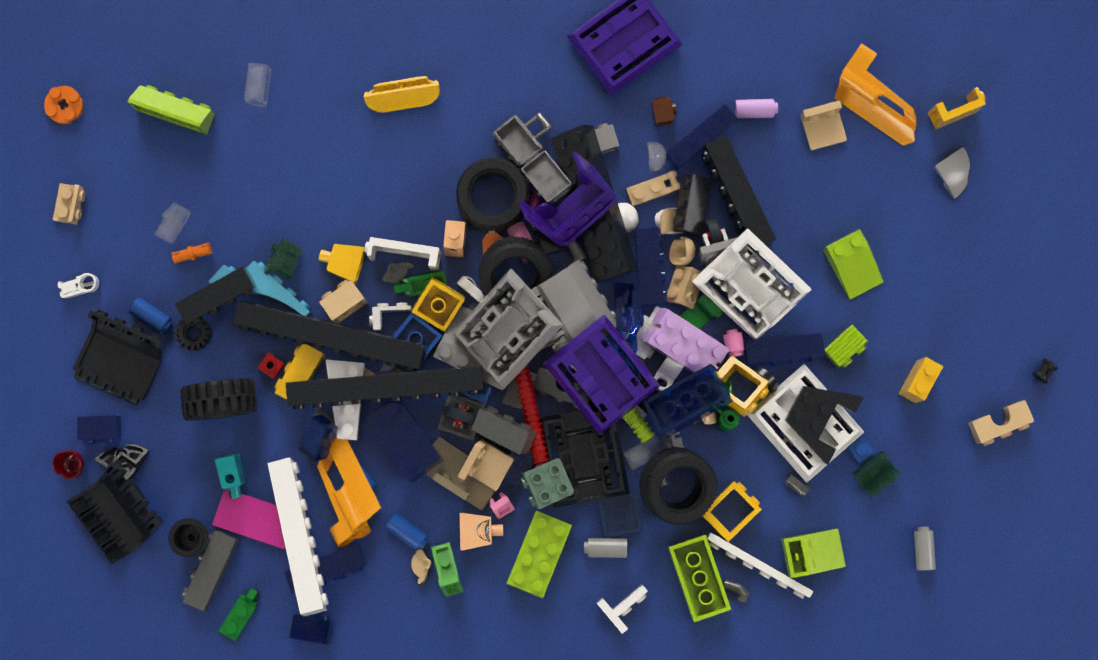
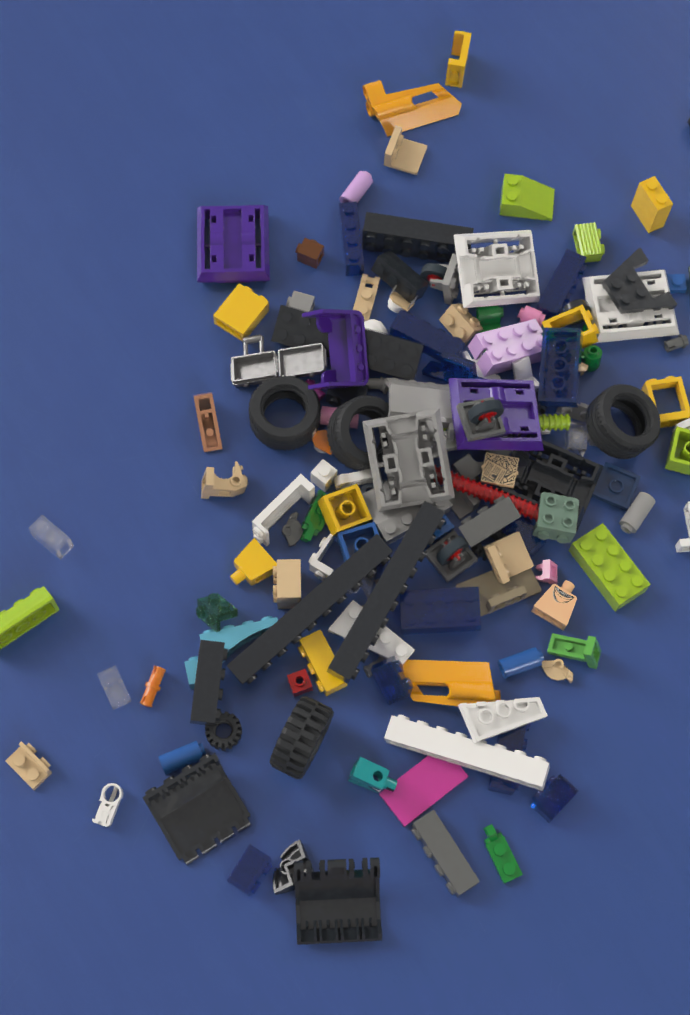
camera: 60 degrees left, 15 degrees down
dark red hair [52,450,85,479] -> none
black piece [168,518,209,558] -> none
yellow brick [364,76,440,113] -> none
light nougat torso [443,220,467,258] -> none
clear hair [647,142,667,171] -> none
tan hair [669,237,696,266] -> none
light grey brick [933,147,970,199] -> none
none -> nougat slope [193,392,222,452]
none -> tan tile [201,461,248,499]
none -> yellow brick [213,284,269,342]
none -> white brick [311,459,338,492]
none -> dark grey plate [456,397,506,442]
none -> white wing [458,697,548,743]
none -> tan piece [480,452,519,488]

